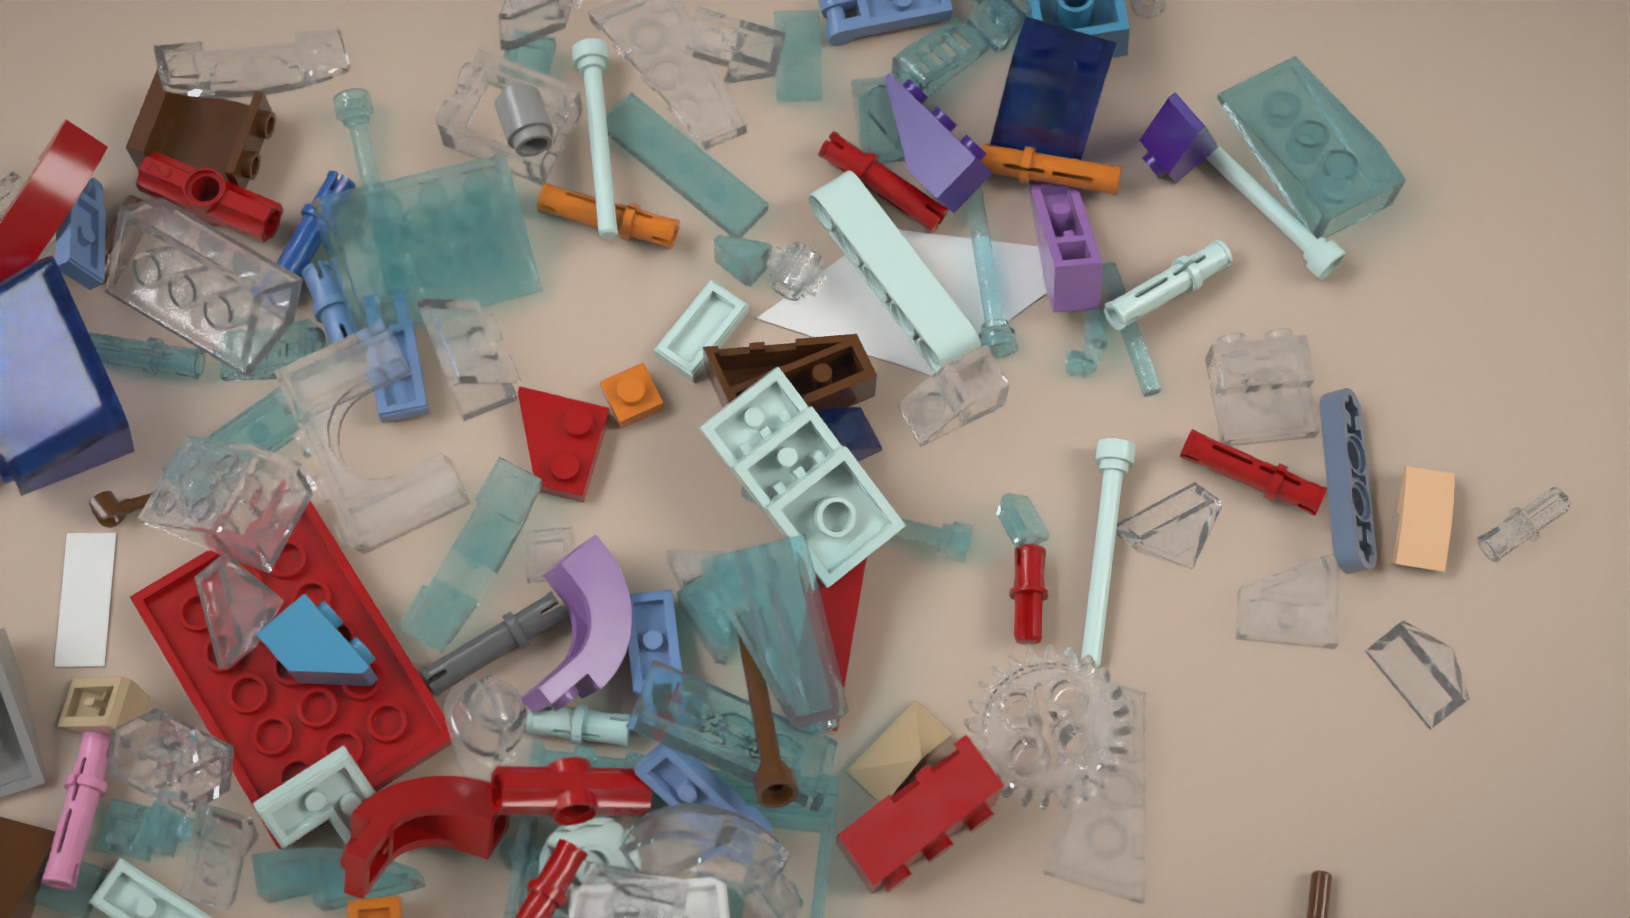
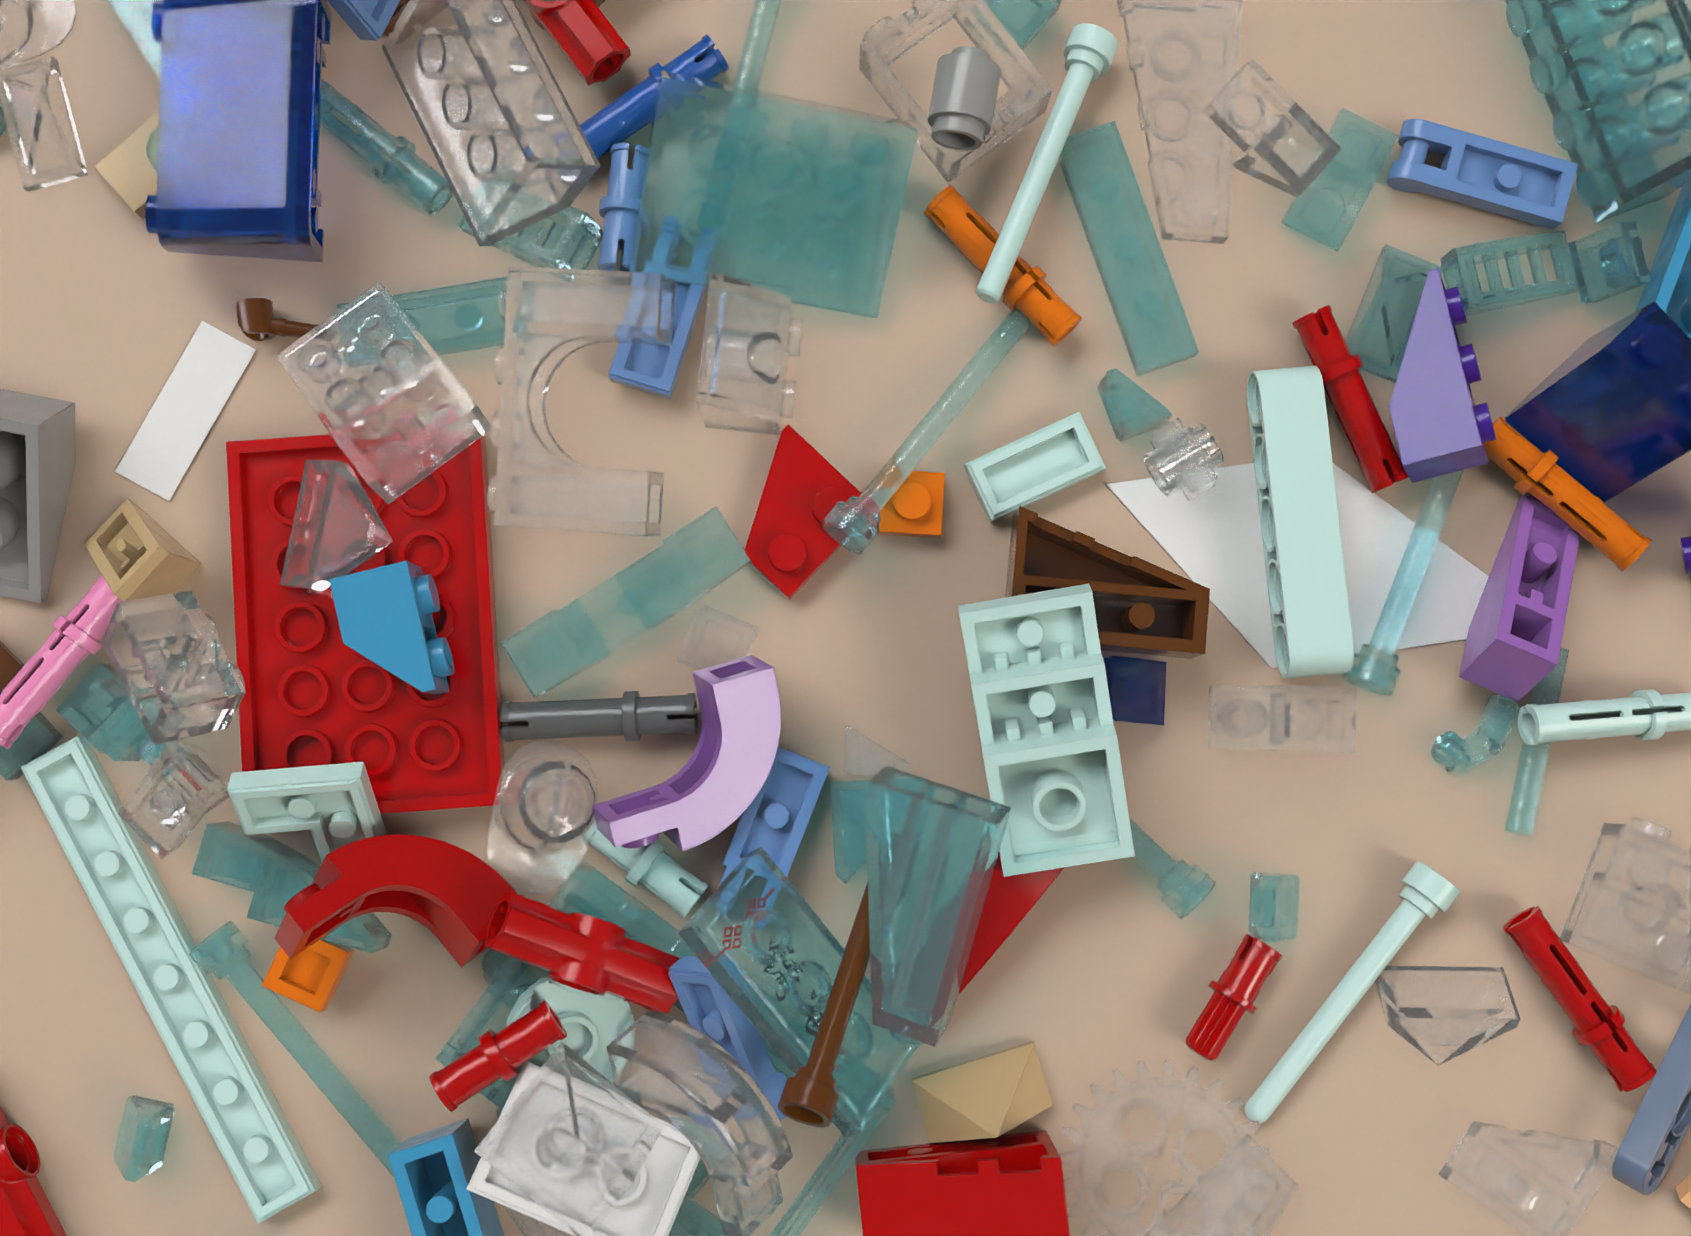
camera: 30 degrees right, 15 degrees up
none -> clear light blue piece [822,310,1029,555]

